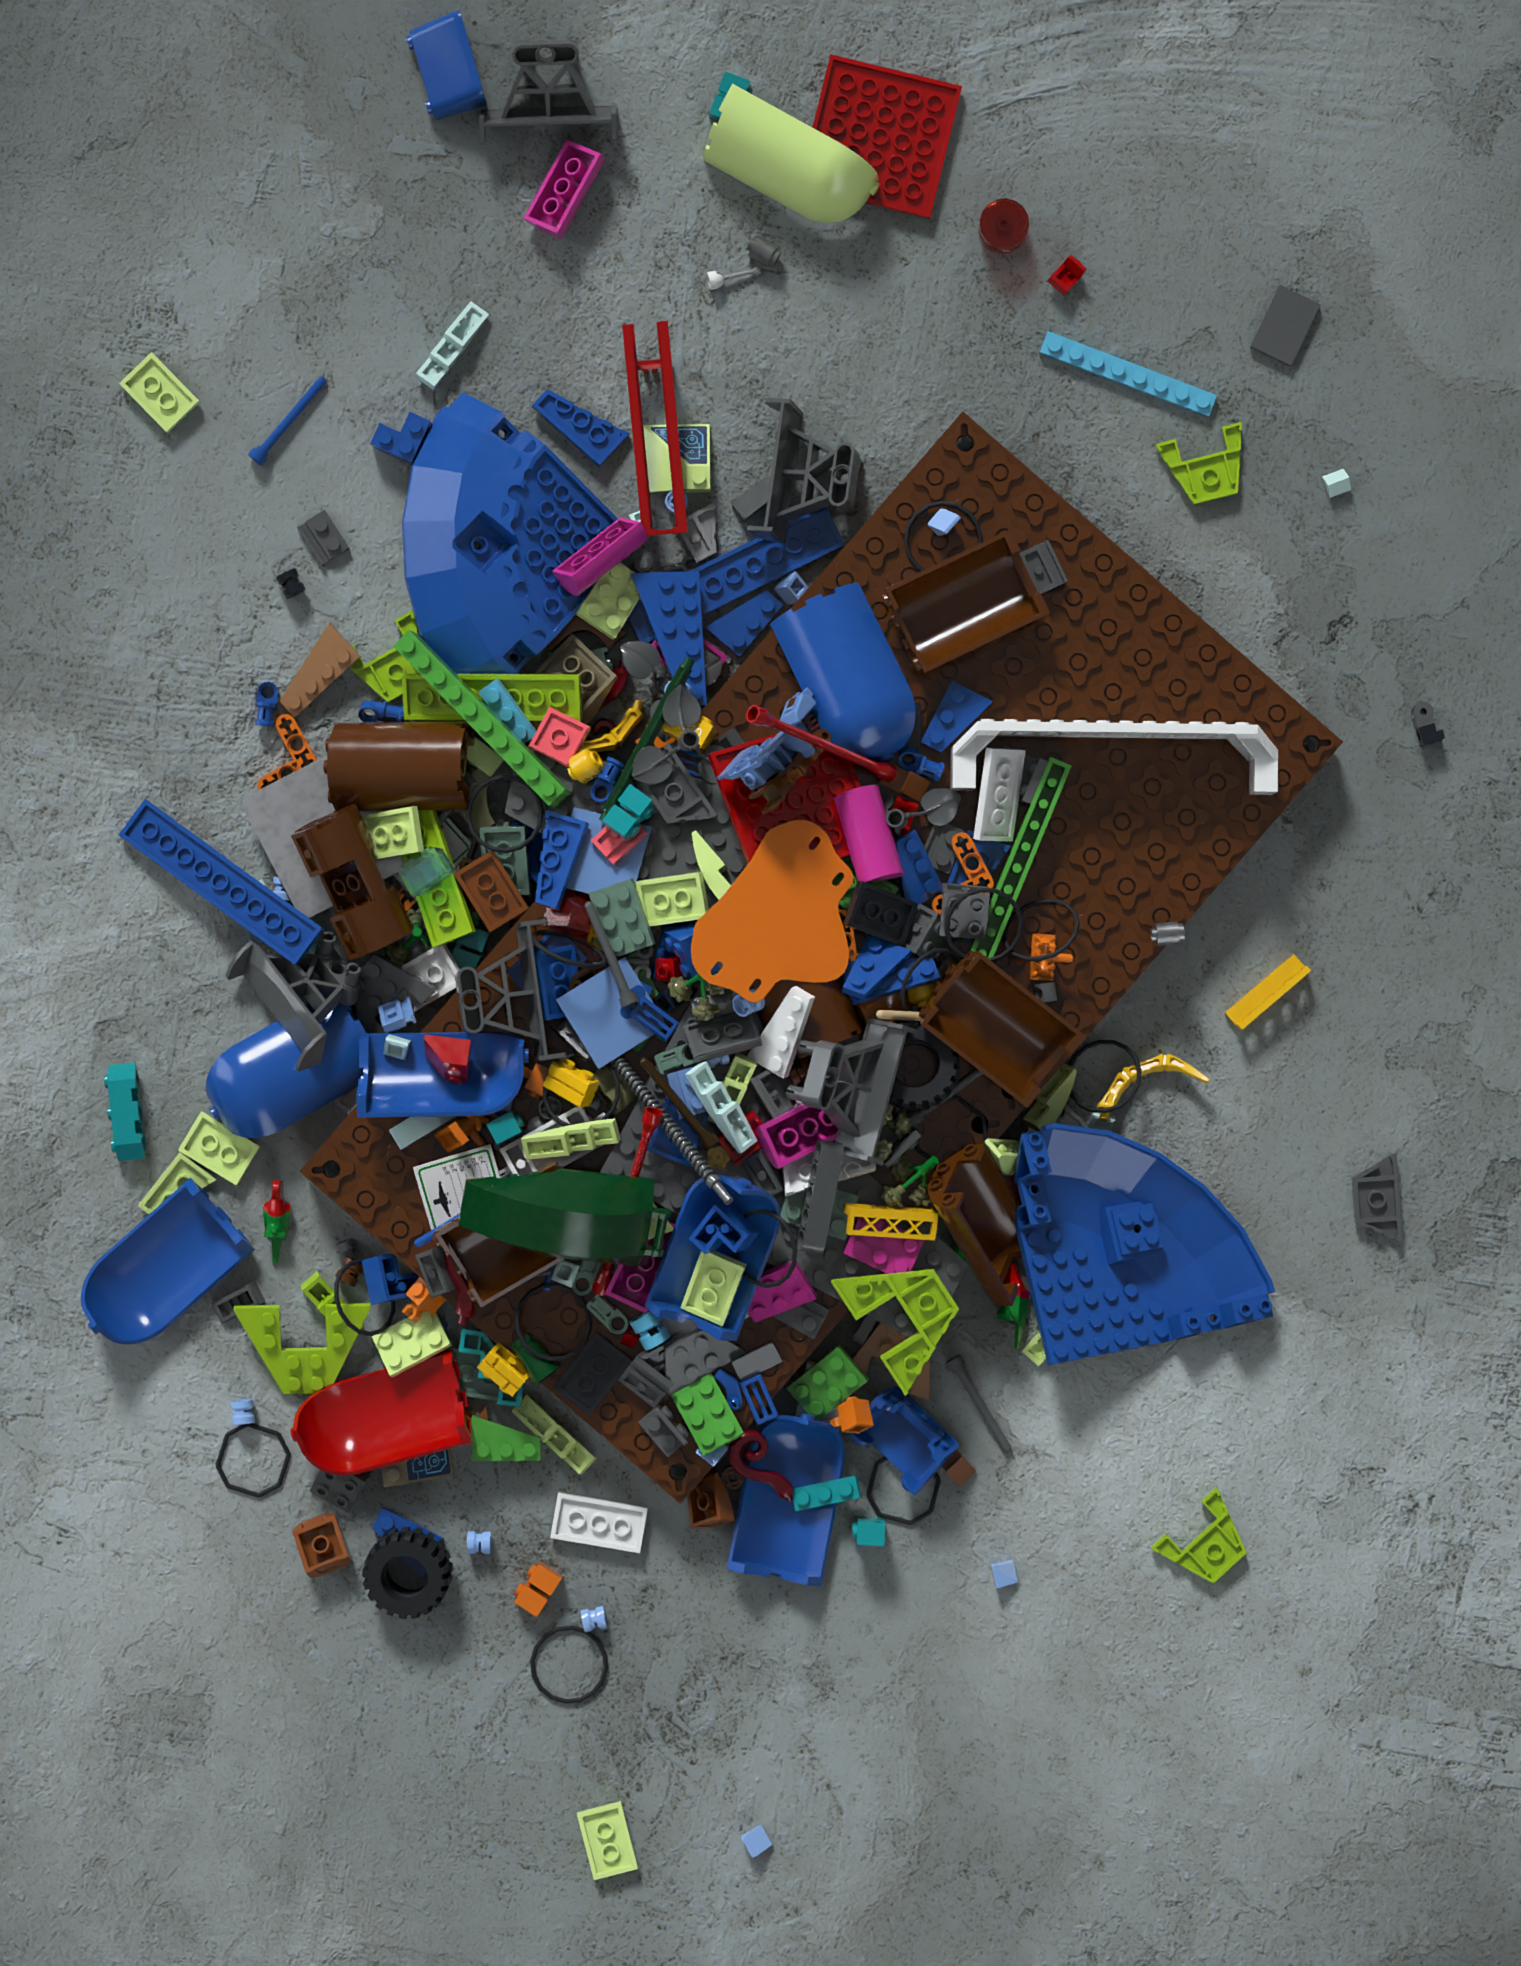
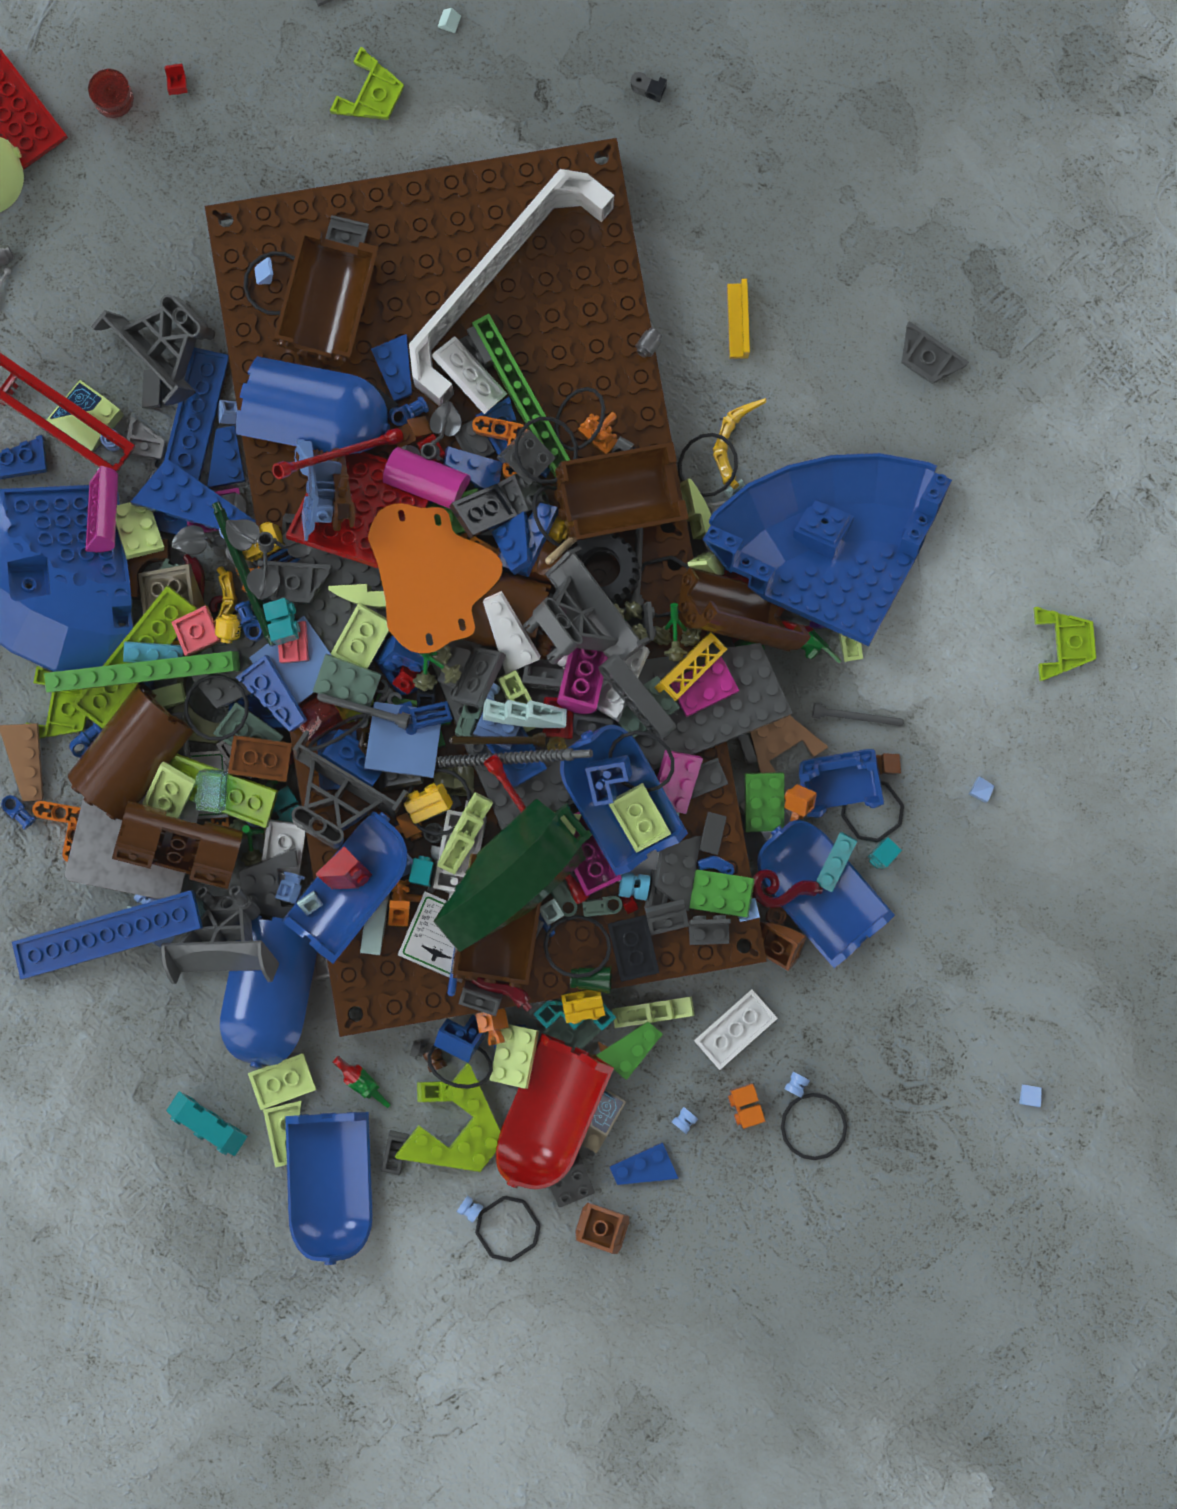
camera: 55 degrees left, 5 degrees down
black tyre [362,1526,453,1619] -> none
yellowish green plate [577,1801,638,1880] -> none
light blue wheel [732,988,765,1017] -> none
blue tile [739,1373,779,1425] -> none
lime wing [831,1269,959,1396] -> none
medium azure plate [1039,331,1217,417] -> none

